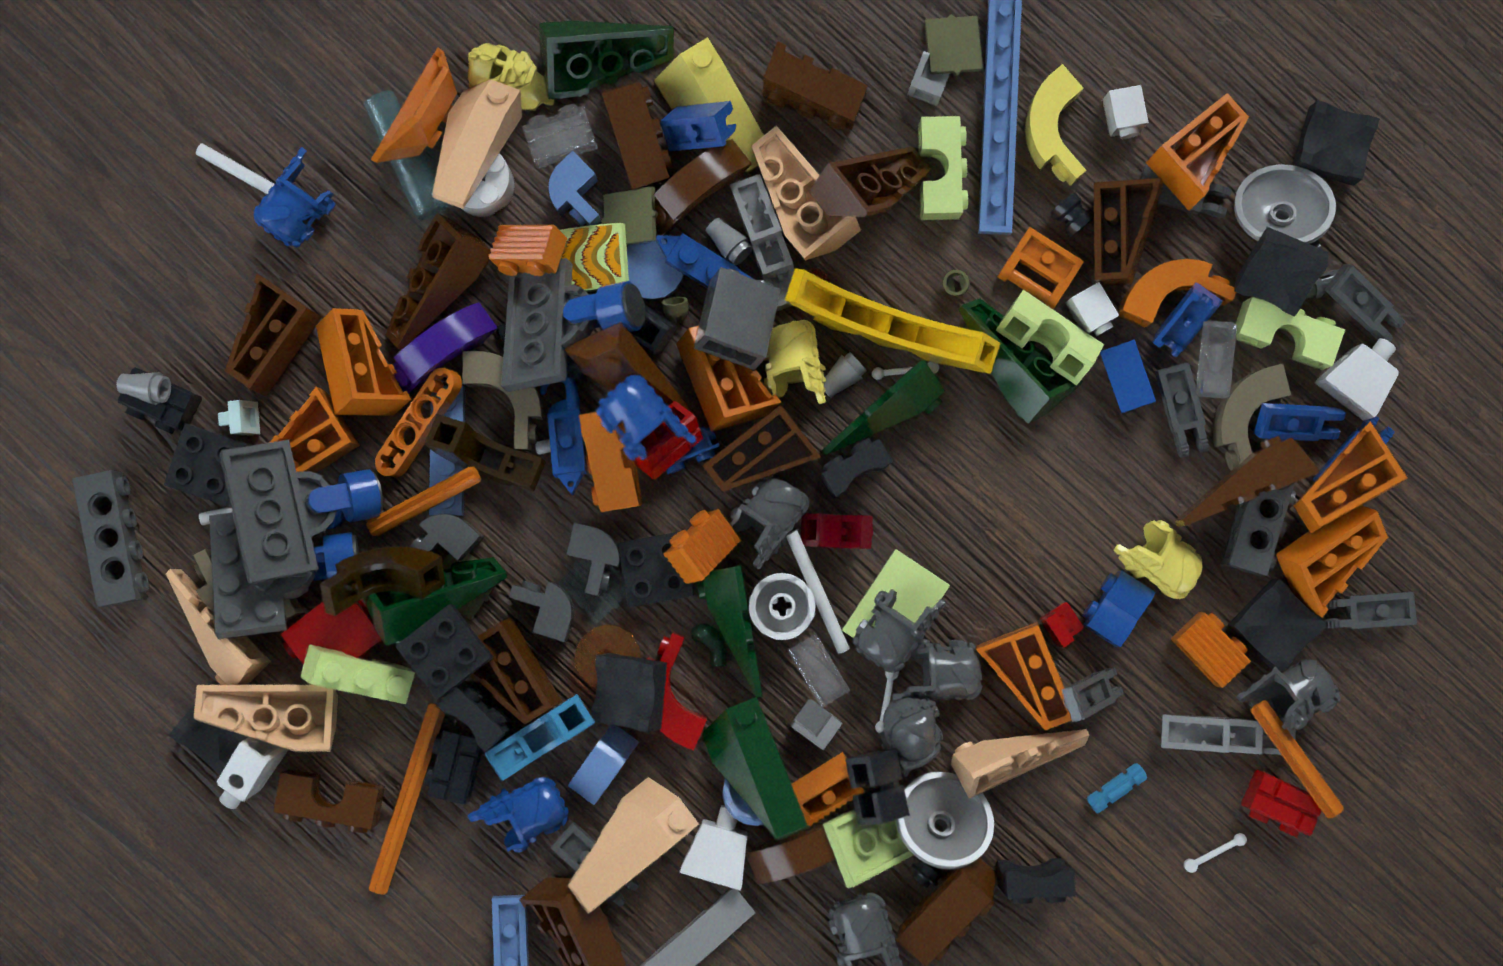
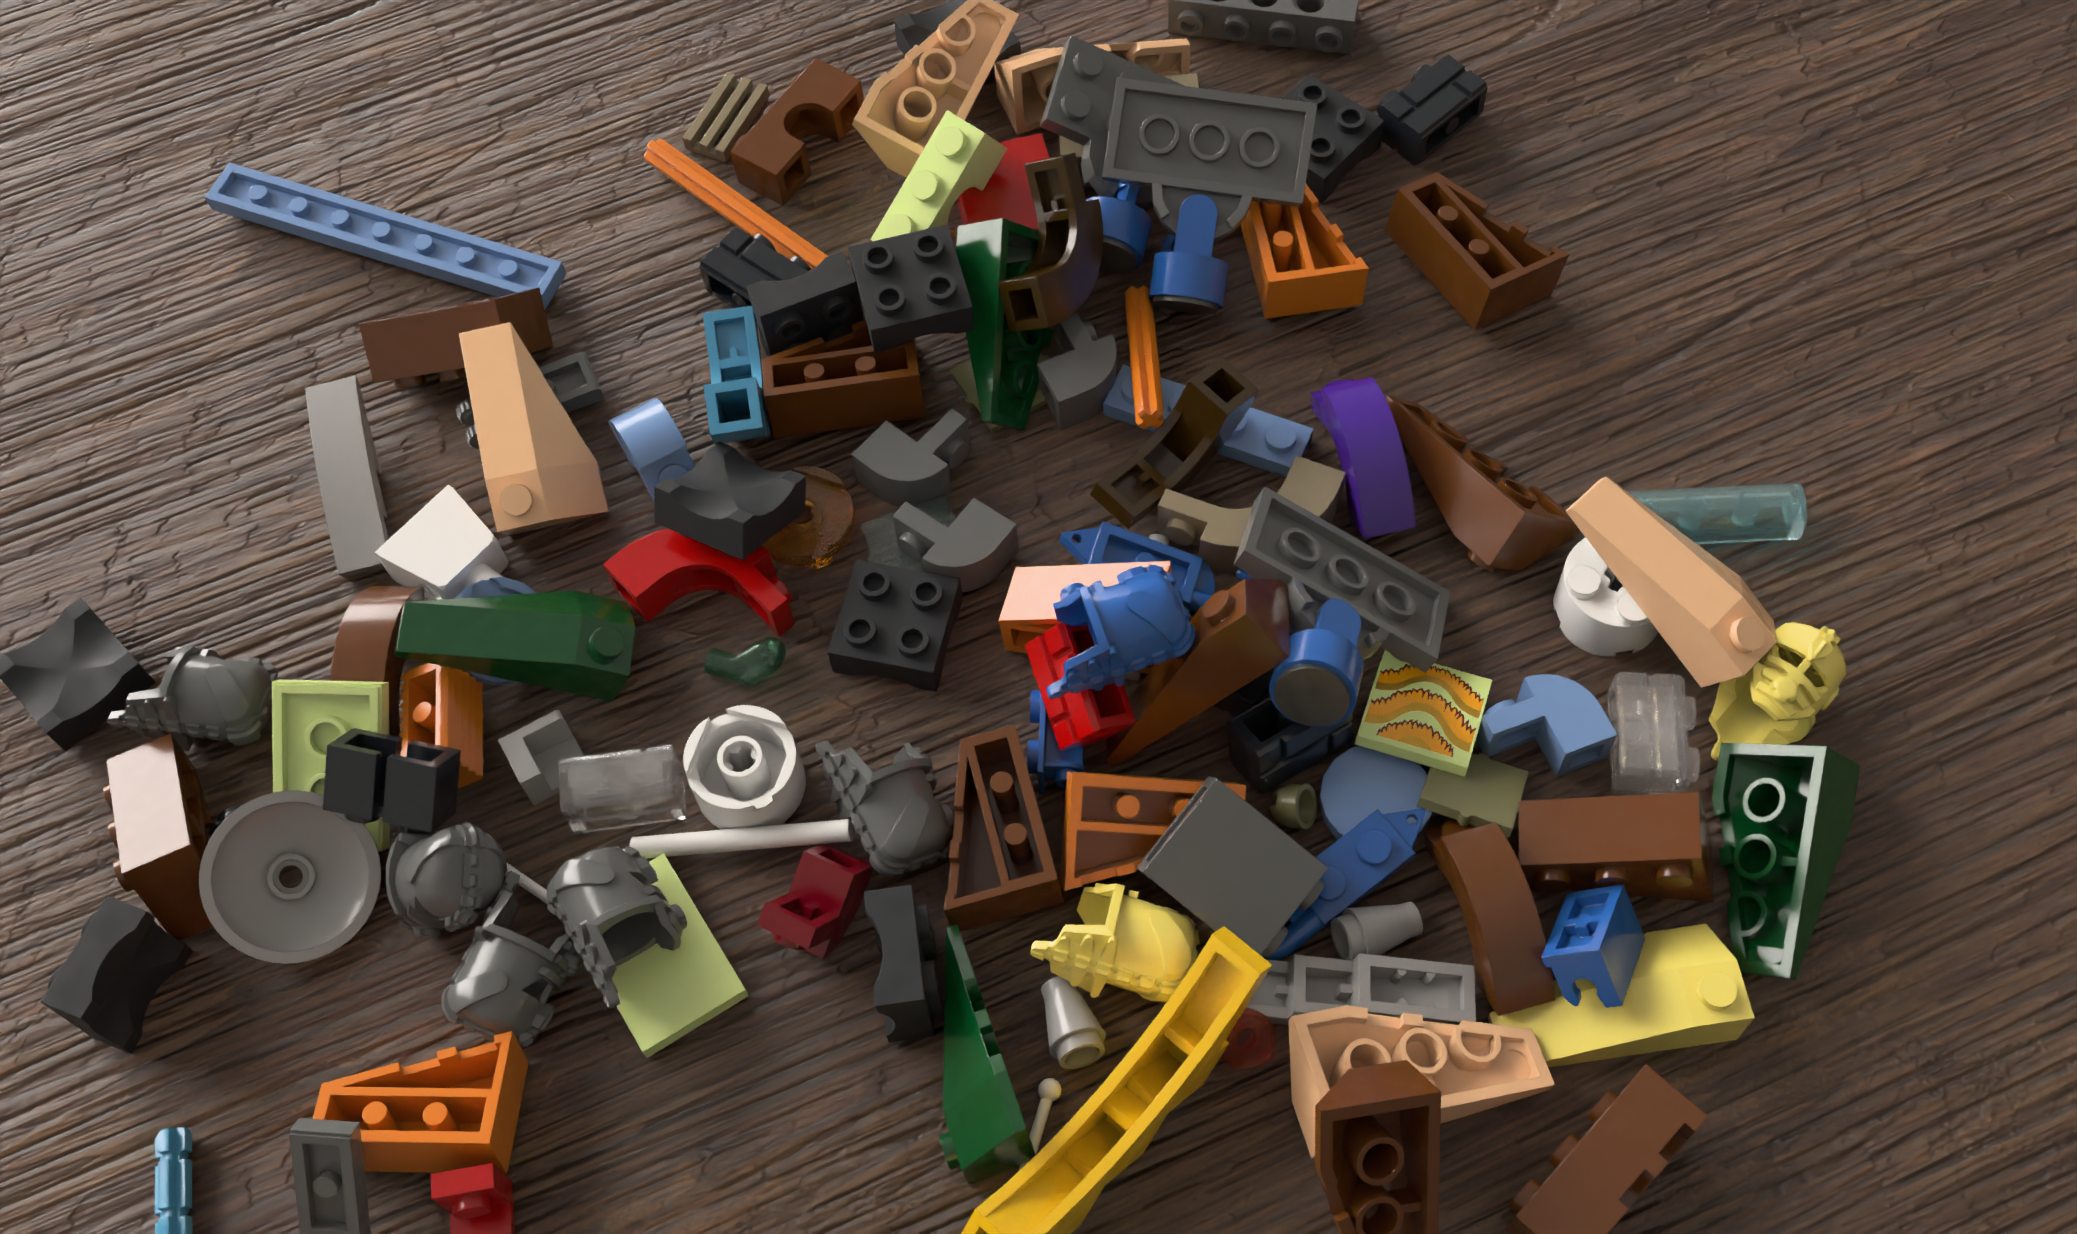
camera: 120 degrees right, 25 degrees down
light grey cone [117,372,171,405] -> none
white bar [196,143,274,194] -> none
white torso [217,737,289,809] -> none
light aqua tile [218,400,260,435] -> none
blue helmet [254,147,336,247] -> none
orange wedge [316,308,412,415] -> none
orange wedge [371,47,457,163] -> none
orange beam [375,368,462,477] -> none
blue helmet [468,777,569,853] -> none
orange brick [488,225,567,276] -> none
orange brick [664,509,741,584] -> none
dark green wedge [697,566,763,698] -> none
light nougat wedge [951,729,1089,799] -> none
none -> dark tan tile [682,72,770,163]

